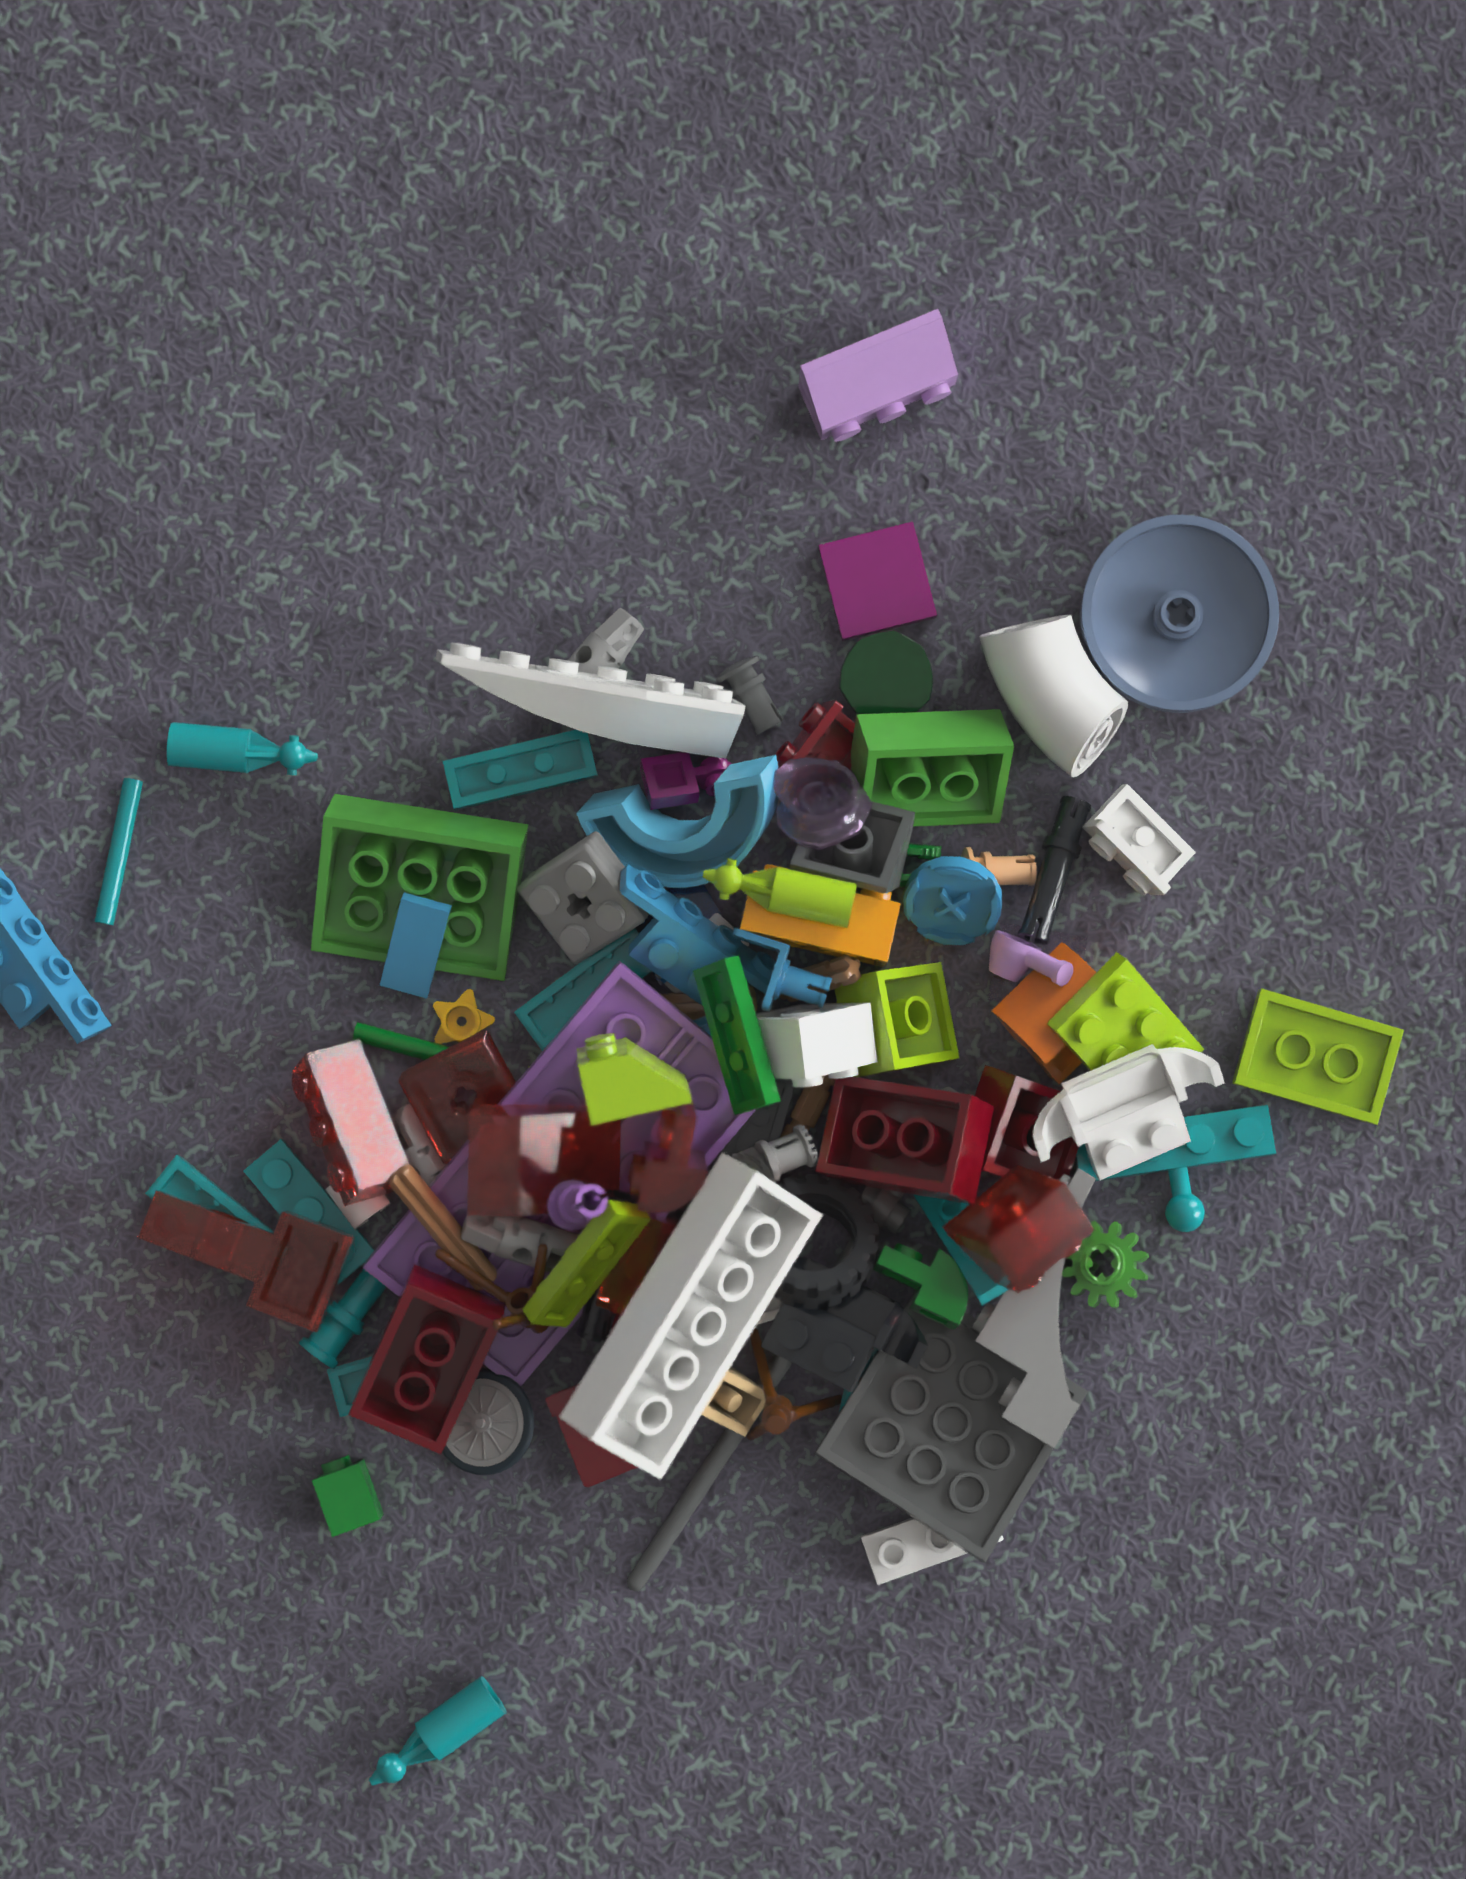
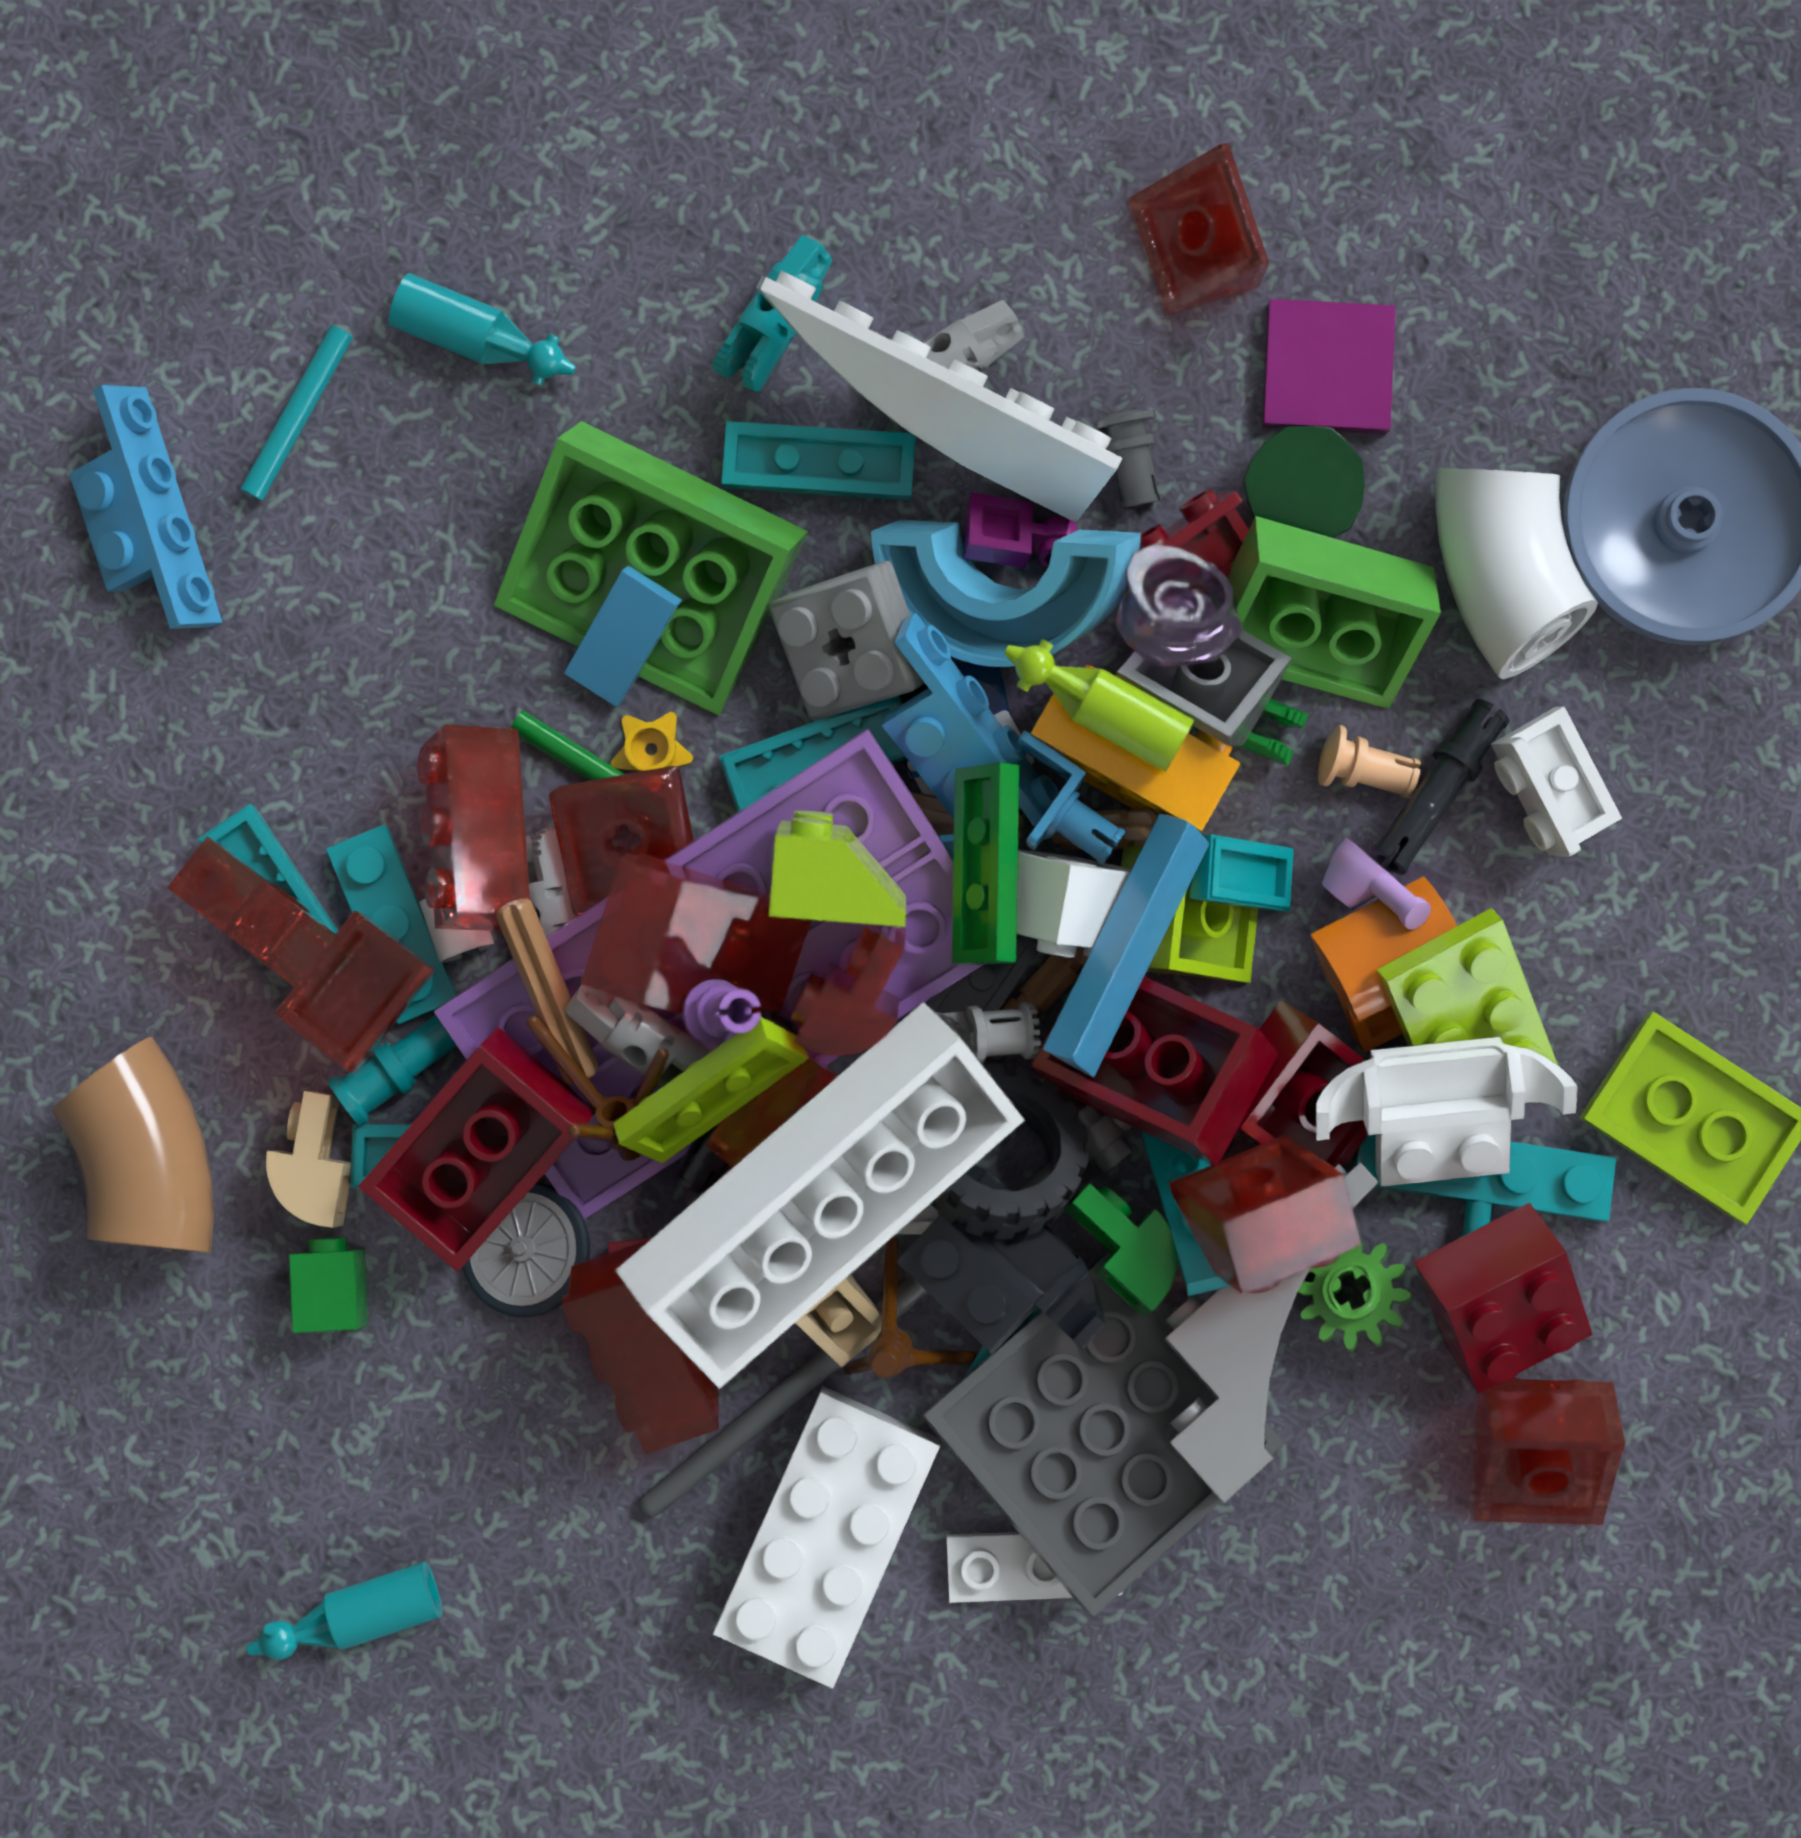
camera: 20 degrees right, 0 degrees up
lavender slope [799,309,958,442] -> none
dark azure tile [903,856,1002,945] -> none
none -> medium nougat brick [51,1037,214,1253]
none -> tan brick [266,1091,351,1228]
none -> clear red brick [562,1241,719,1454]
none -> teal hinge [711,235,833,393]
none -> white brick [713,1386,940,1689]
none -> dark azure slope [1043,814,1209,1077]
none -> clear red slope [1129,143,1270,315]
none -> teal tile [1190,834,1294,912]
none -> dark red brick [1414,1202,1593,1394]
none -> clear red slope [1474,1377,1625,1525]

